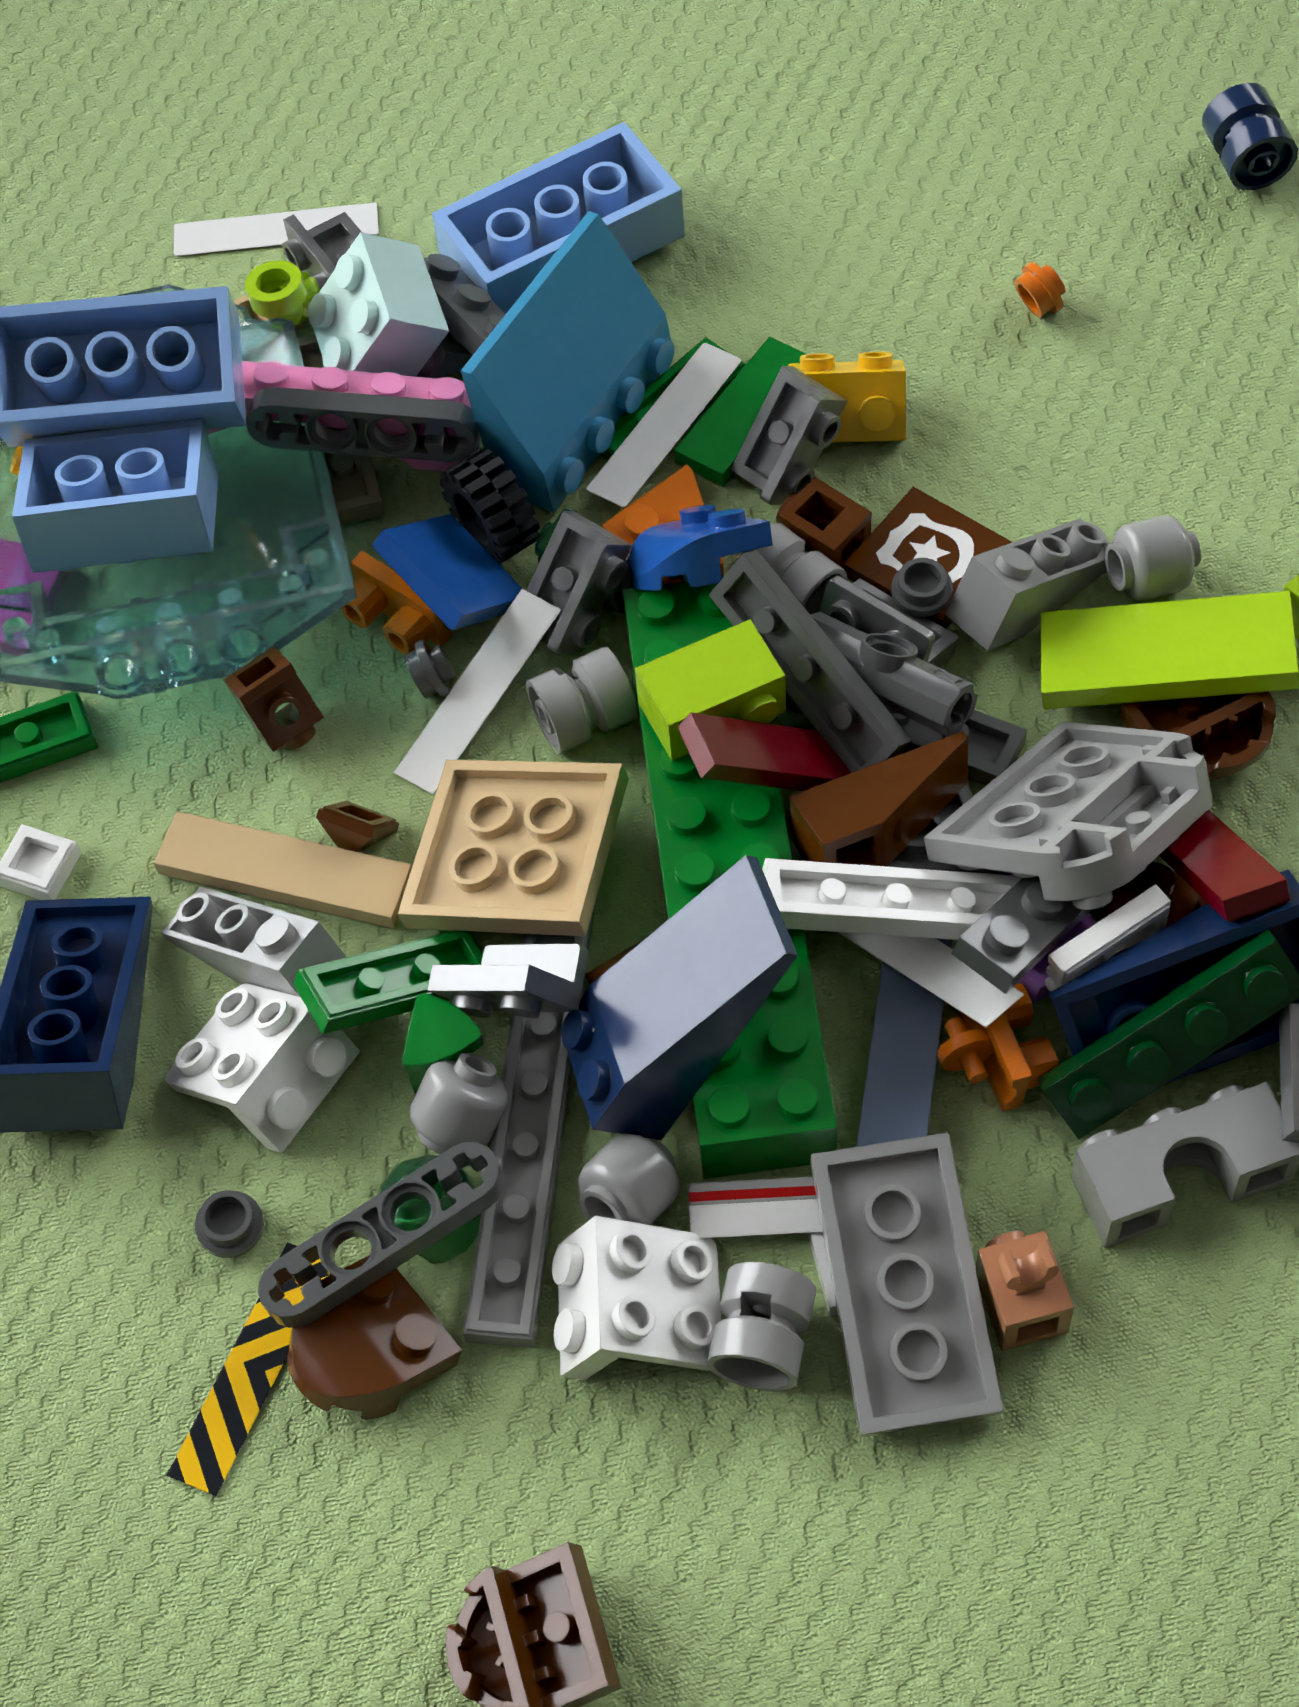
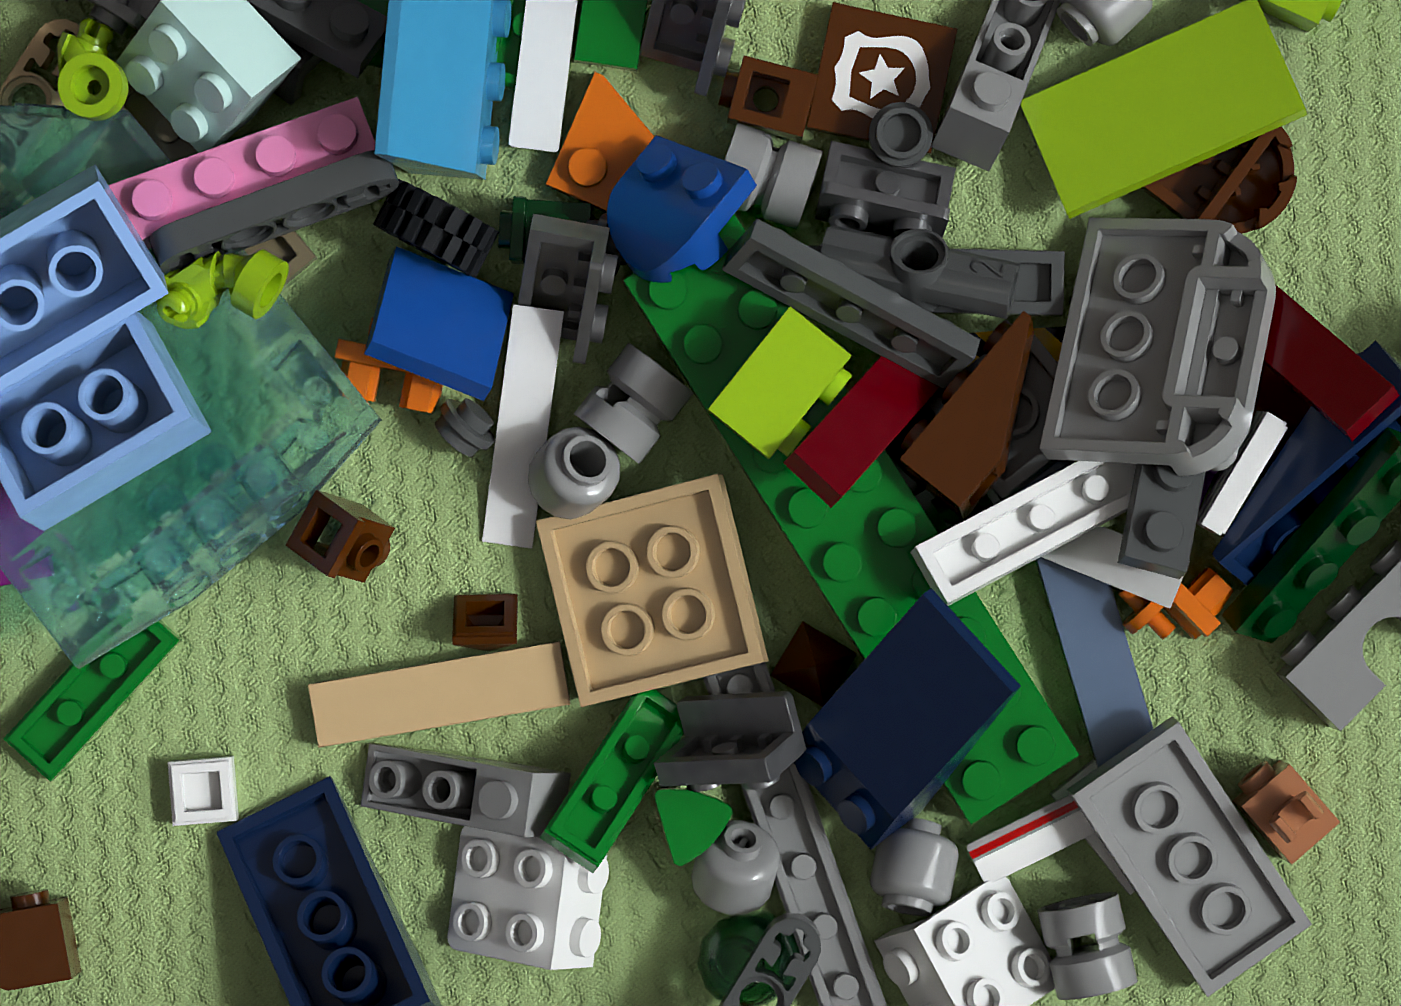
camera: 30 degrees left, 30 degrees up
none -> lime arm [156,249,289,329]
none -> light grey head [528,427,620,520]

